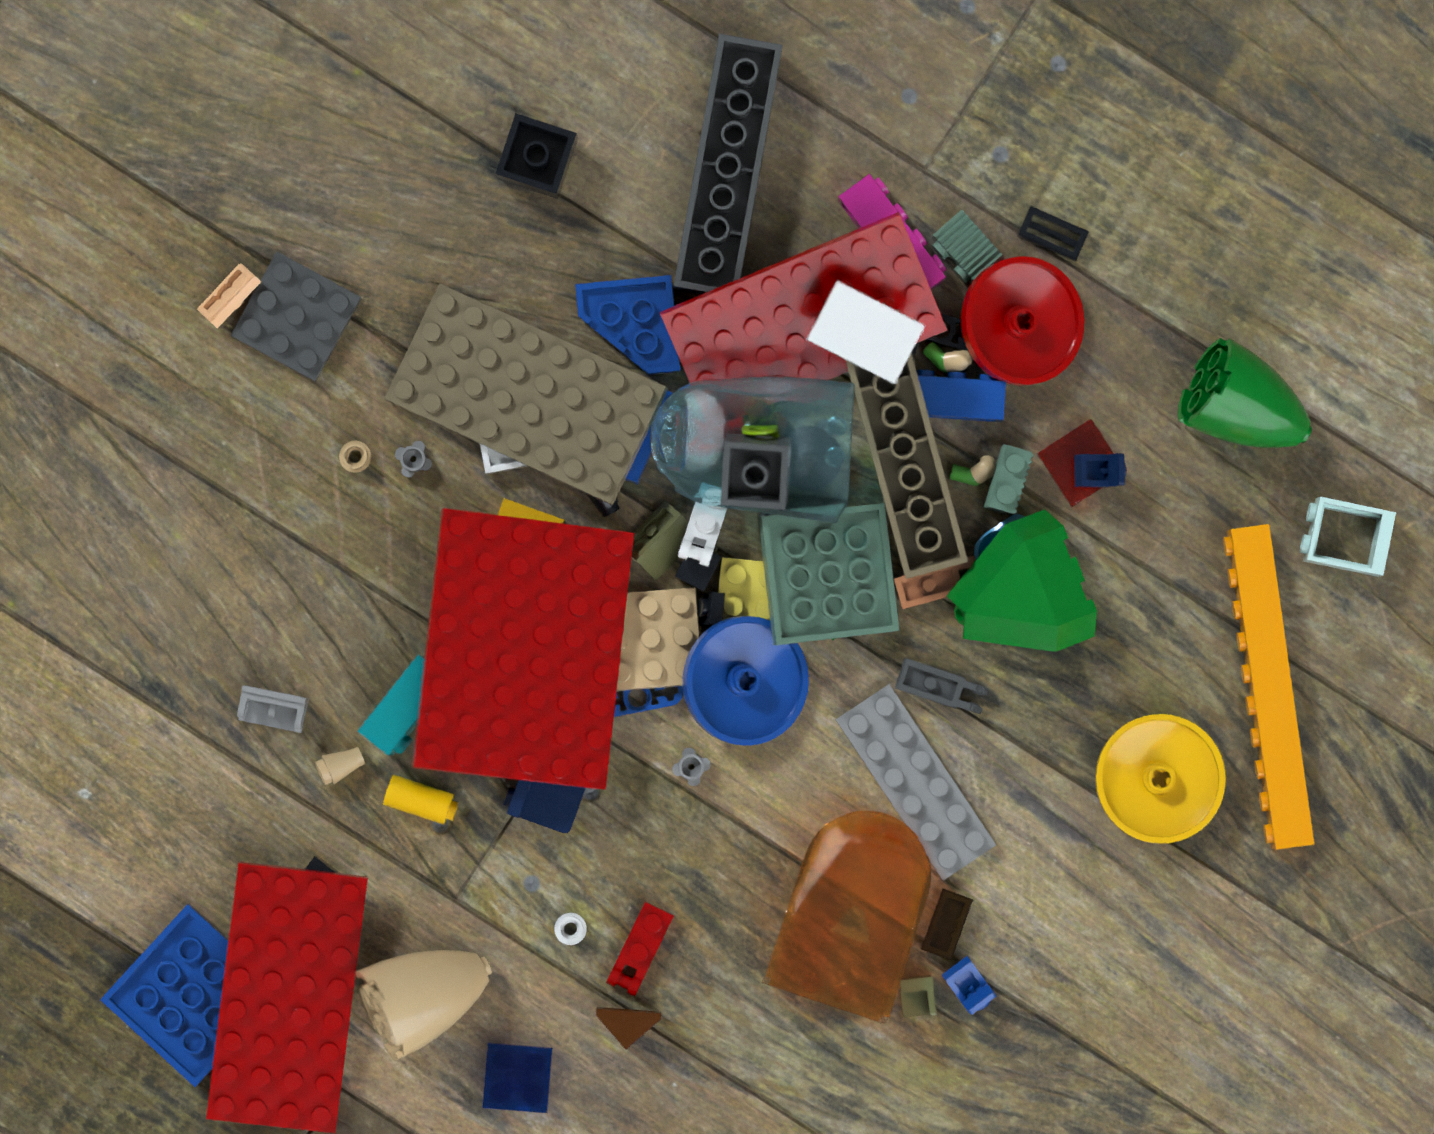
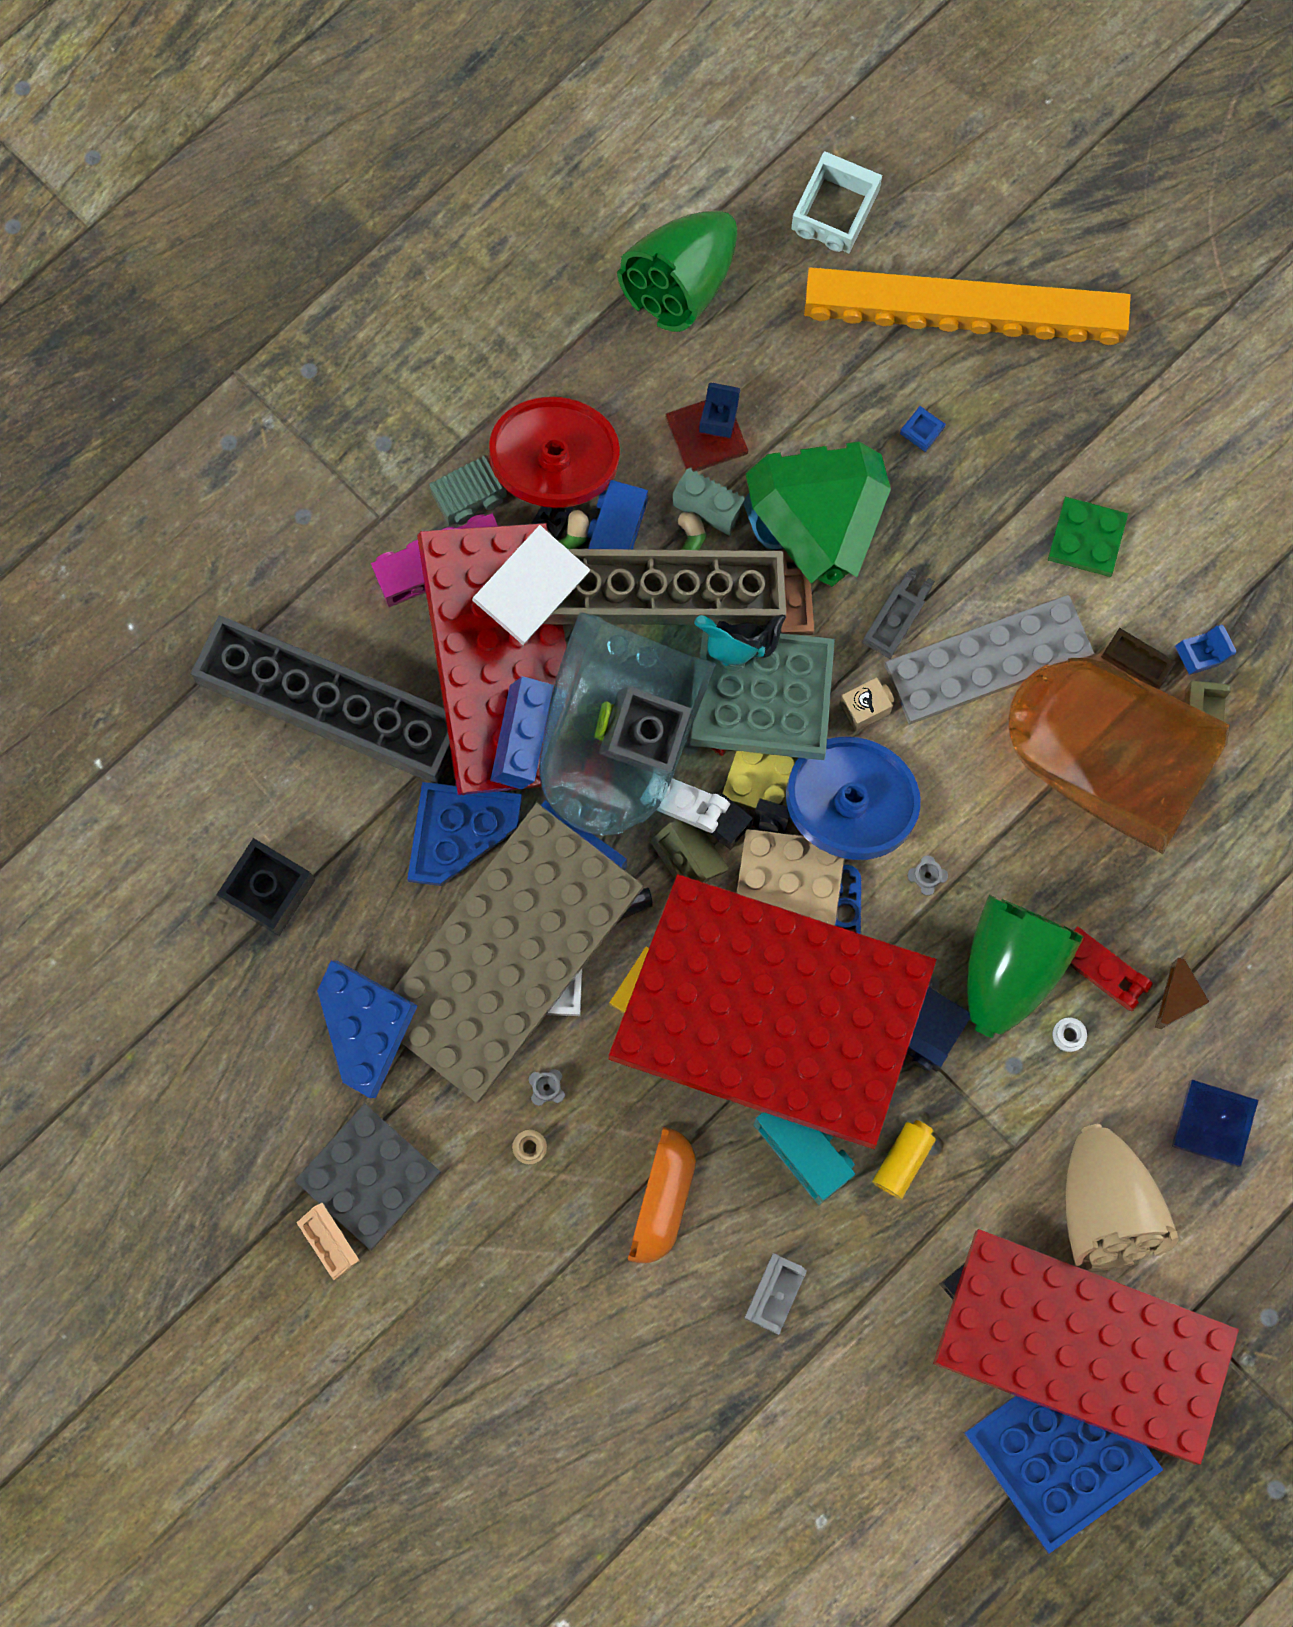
camera: 75 degrees left, 10 degrees down
tan cone [315,747,365,785] -> none
black tile [1017,206,1089,262] -> none
yellow dish [1095,714,1226,844] -> none
none -> blue plate [317,960,418,1098]
none -> blue brick [490,676,554,789]
none -> orange brick [628,1127,696,1263]
none -> hair [694,614,786,666]
none -> tan brick [840,677,894,732]
none -> blue tile [900,406,946,452]
none -> green cylinder [967,895,1084,1038]
none -> green plate [1047,496,1128,577]

